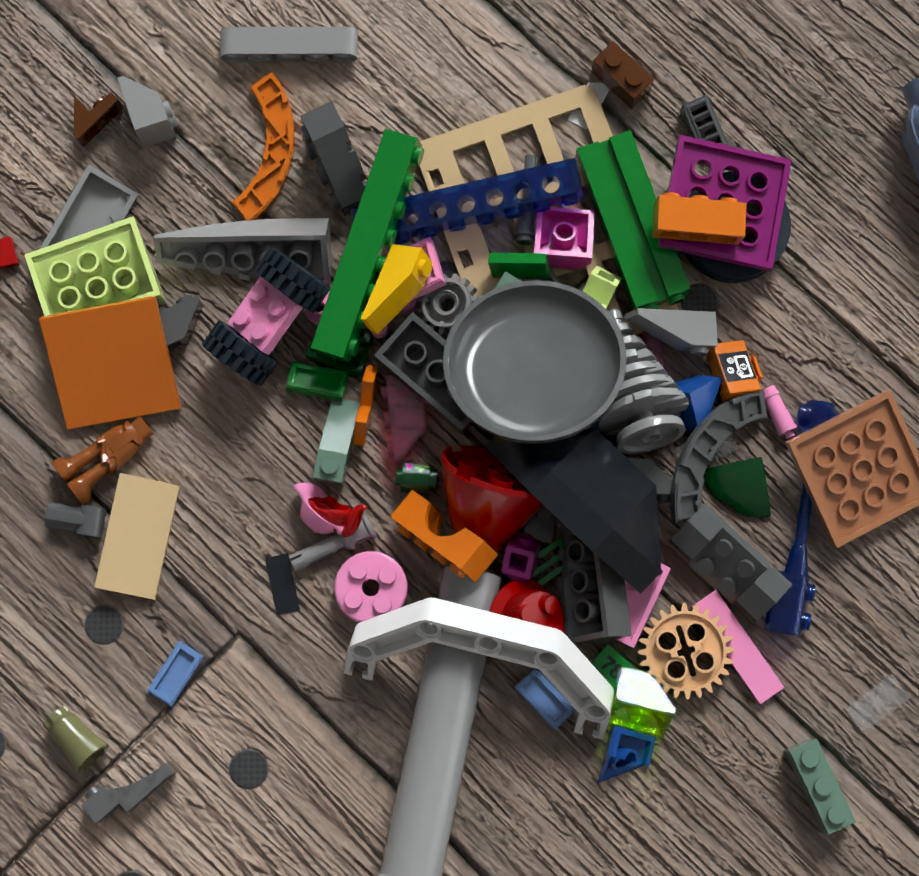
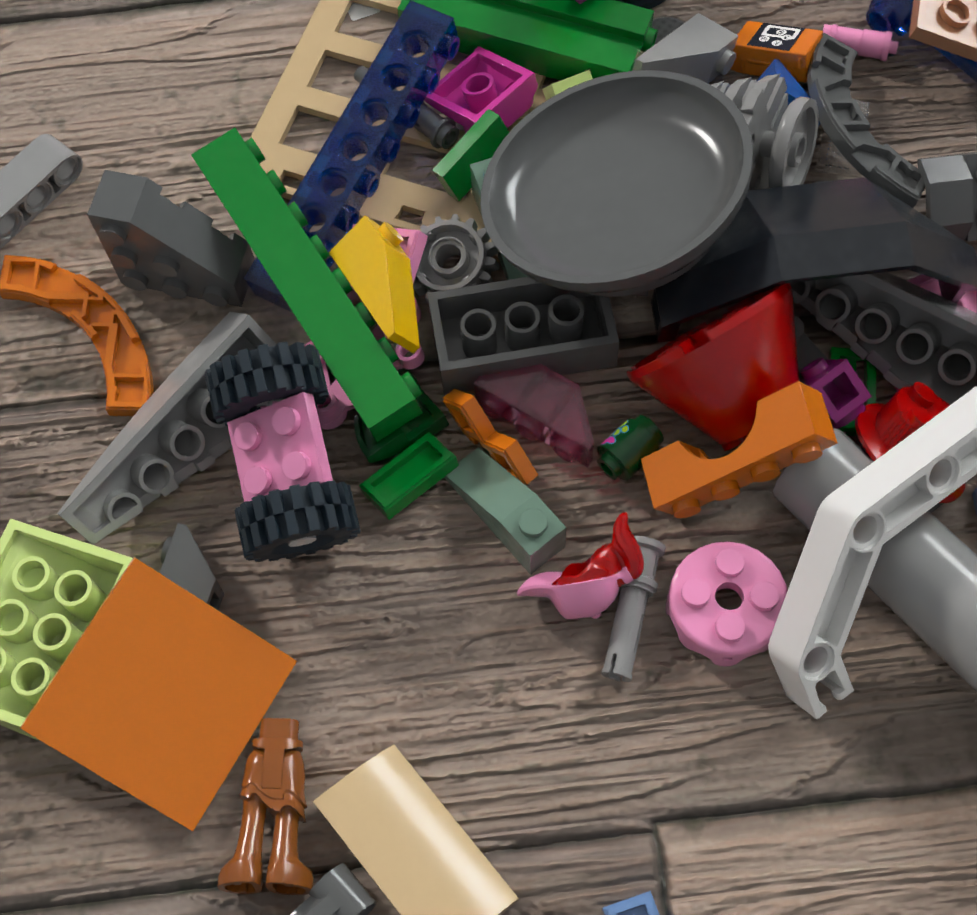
camera: 50 degrees left, 15 degrees down
black sticker [265,553,300,615] -> none
dark green brick [703,457,771,517] -> none

